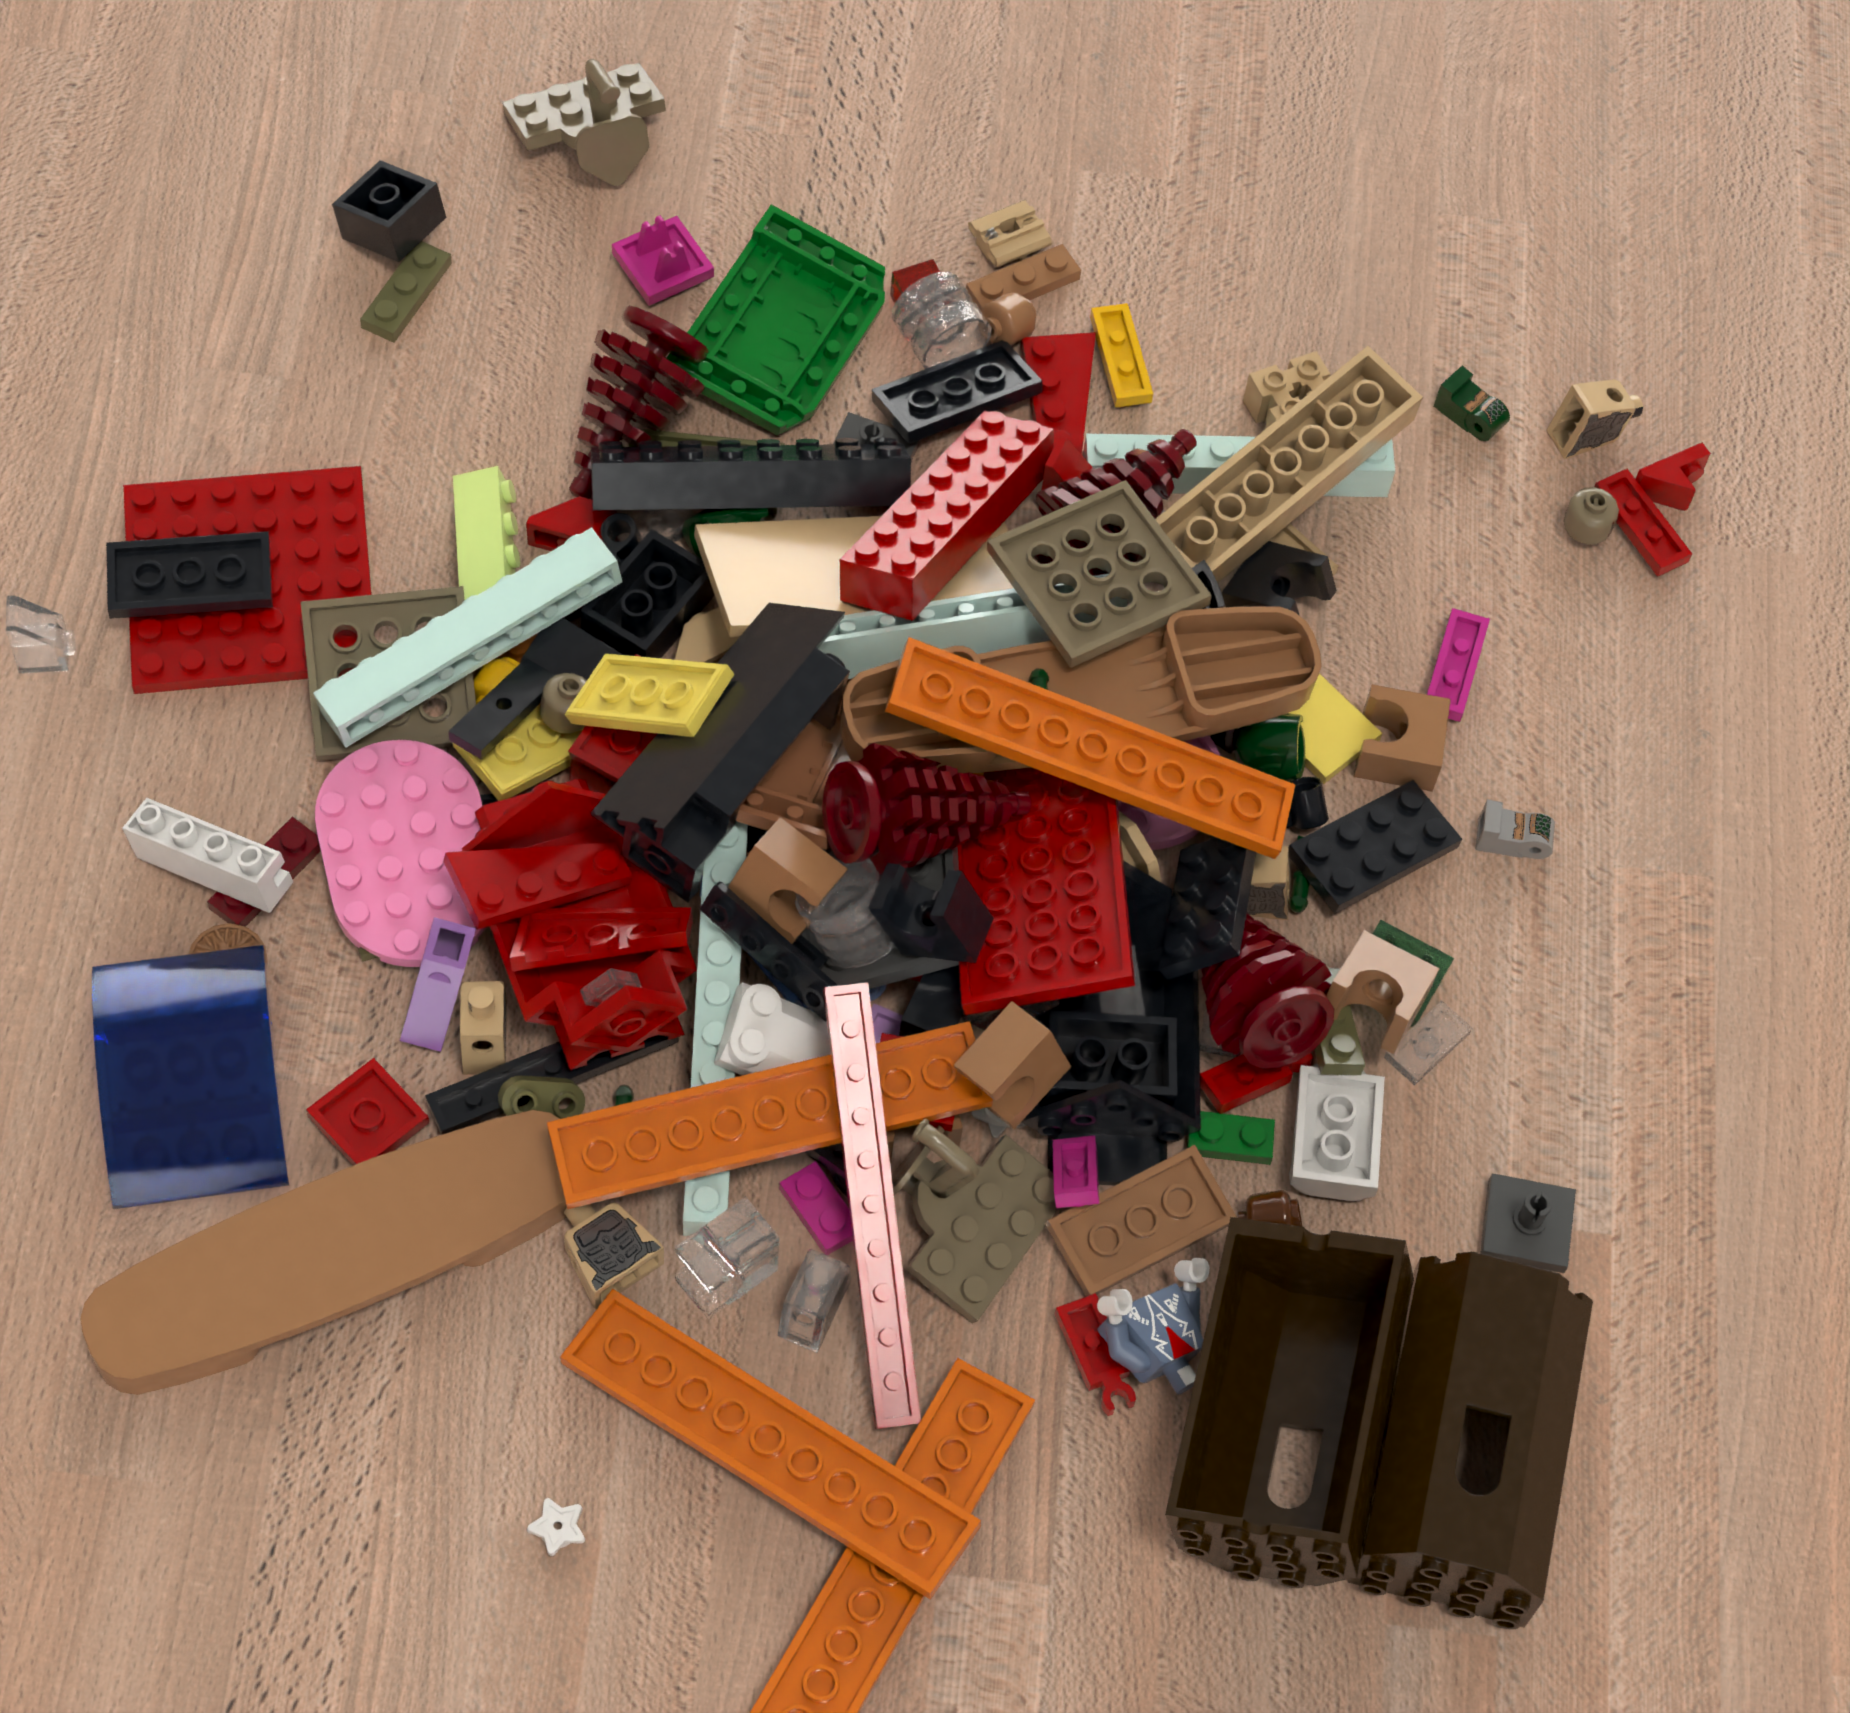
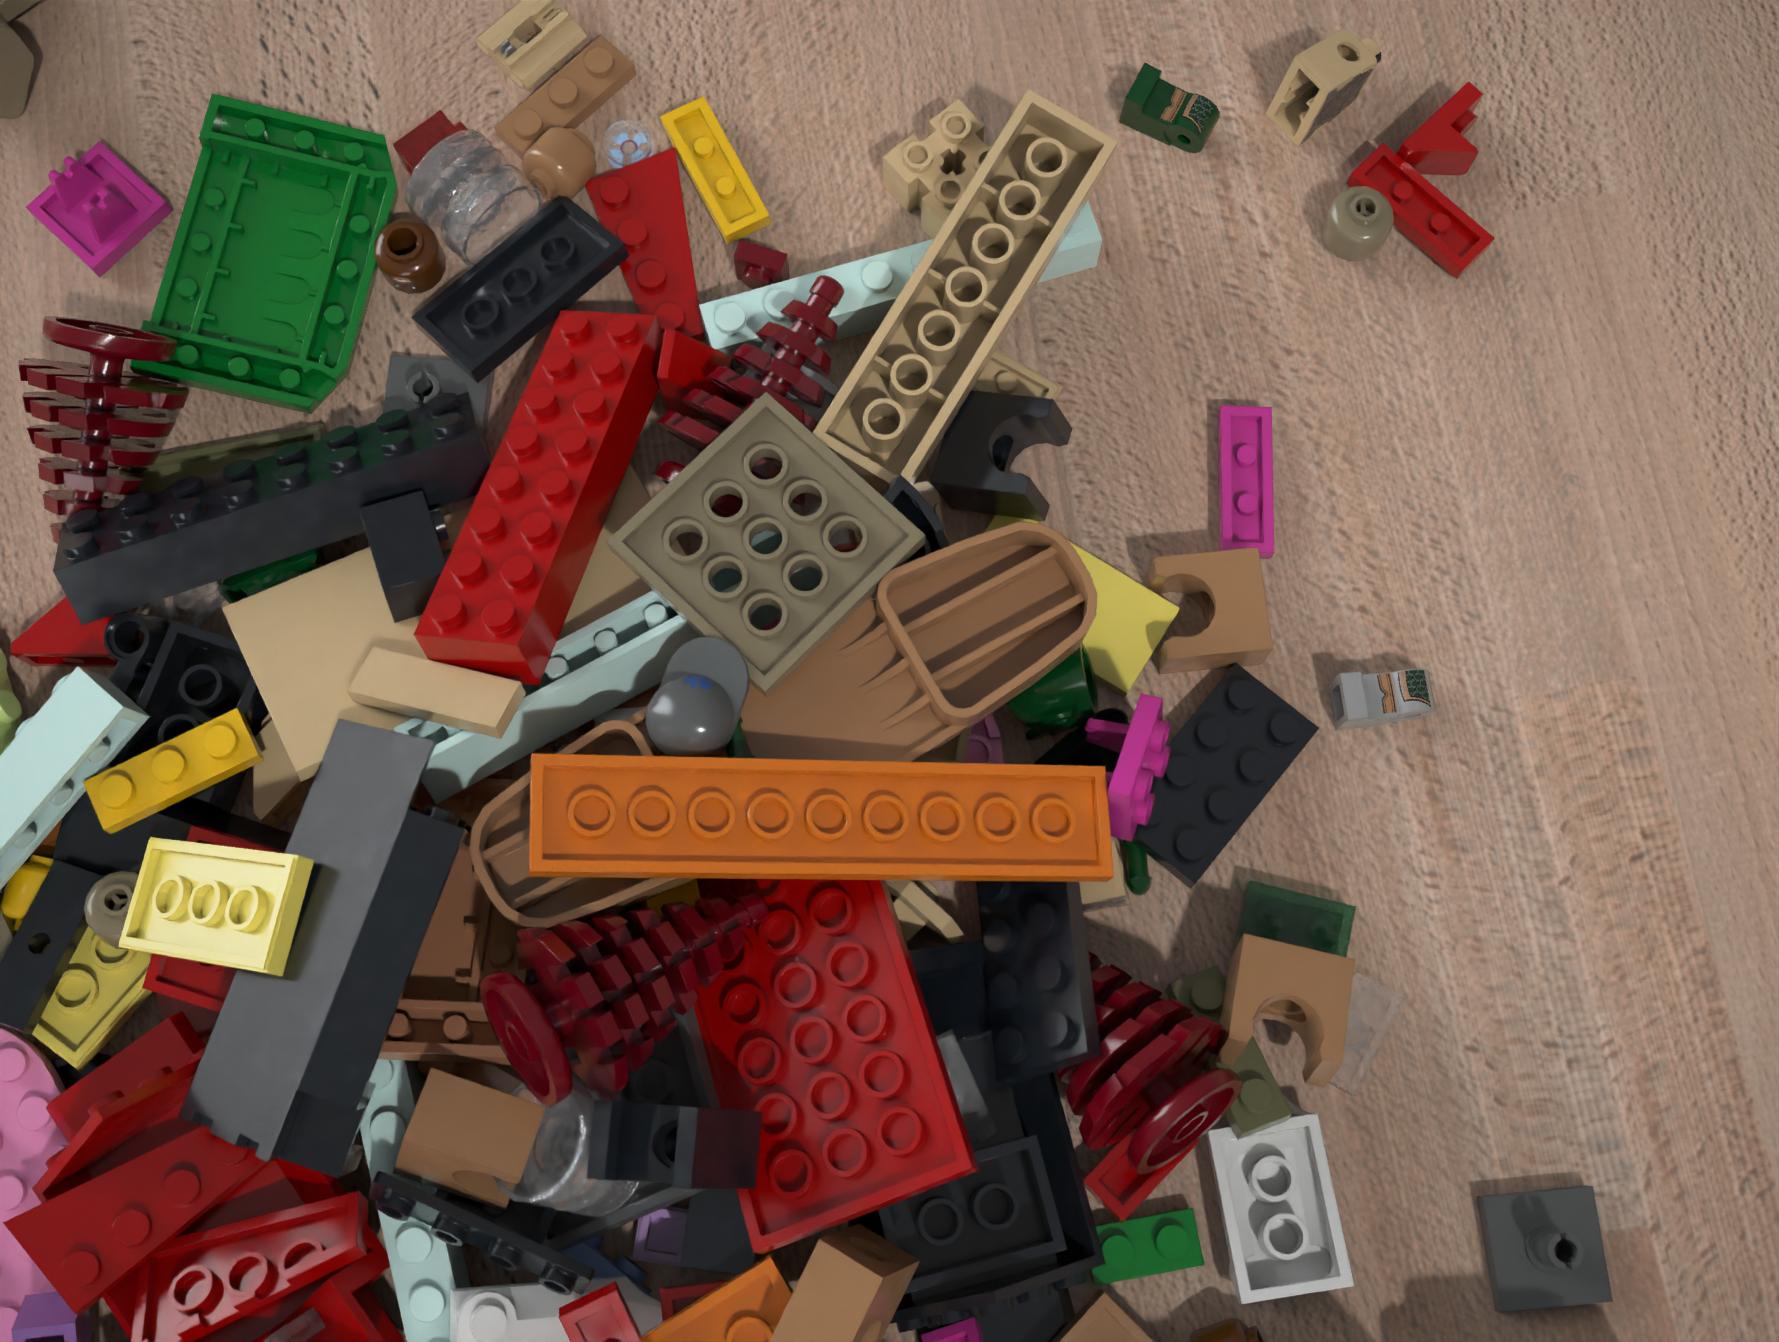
camera: 10 degrees left, 15 degrees up
none -> yellow plate [83,708,265,834]
none -> tan tile [347,646,526,739]
none -> black brick [358,490,453,623]
none -> reddish brown head [374,219,446,294]
none -> clear tile [603,119,654,169]
none -> dark grey cap [645,637,750,757]
none -> dark red plate [733,240,790,289]
none -> dark pink plate [1085,693,1170,842]

